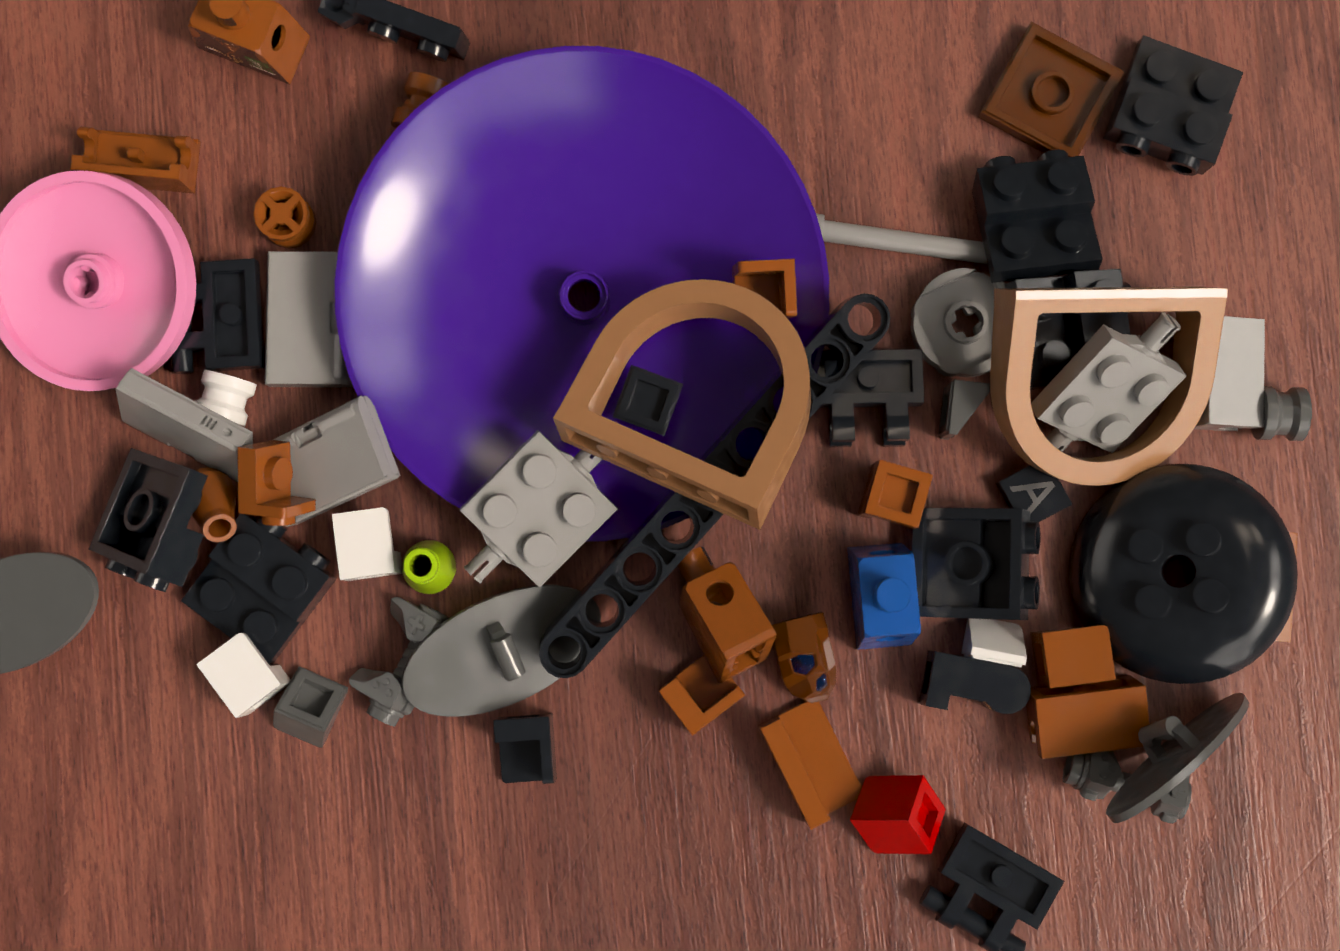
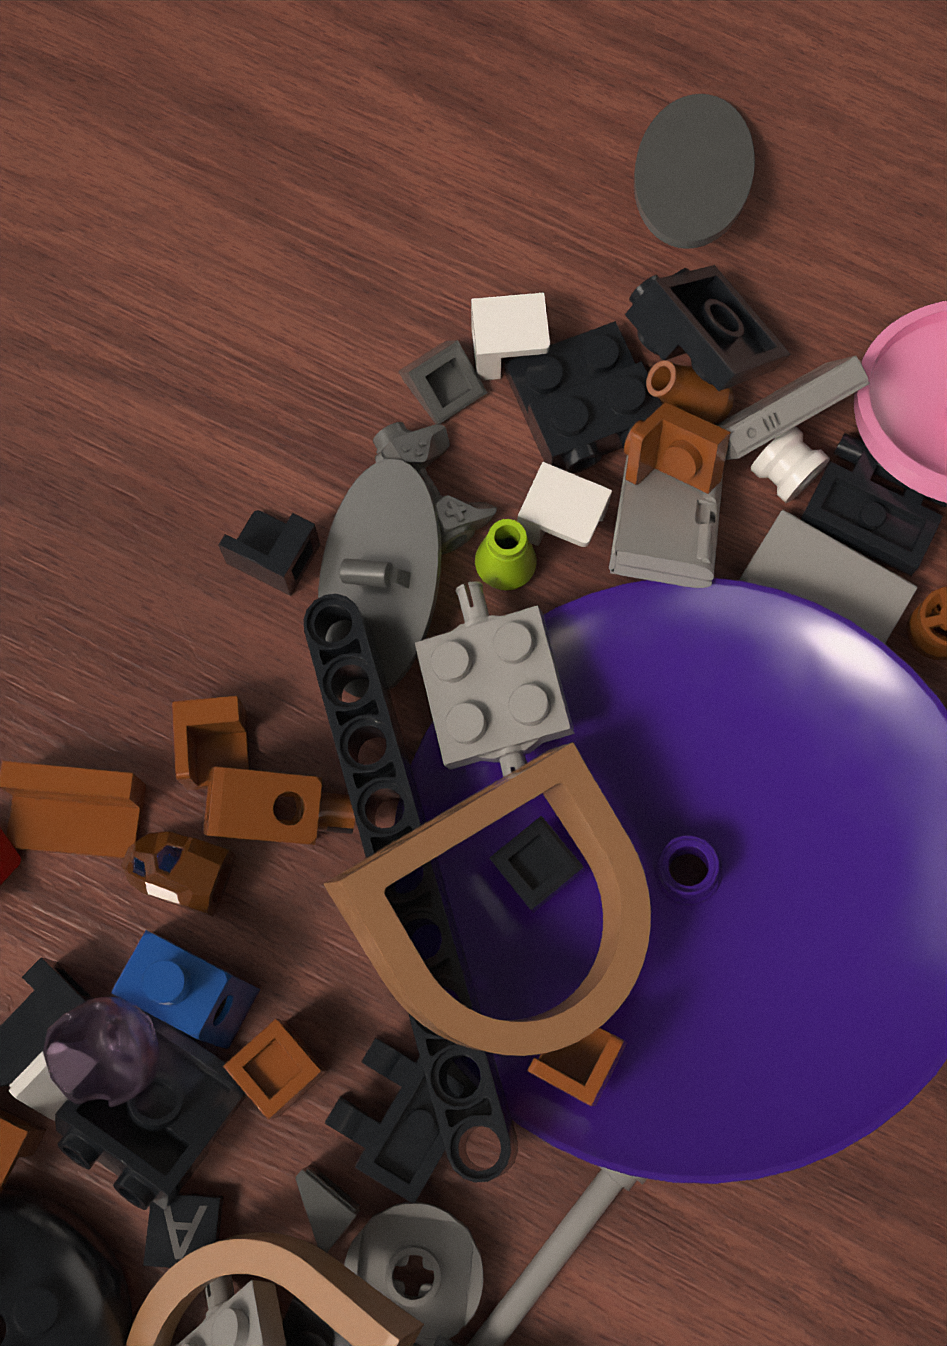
camera: 125 degrees right, 10 degrees down
none -> clear purple hair [43,997,160,1107]

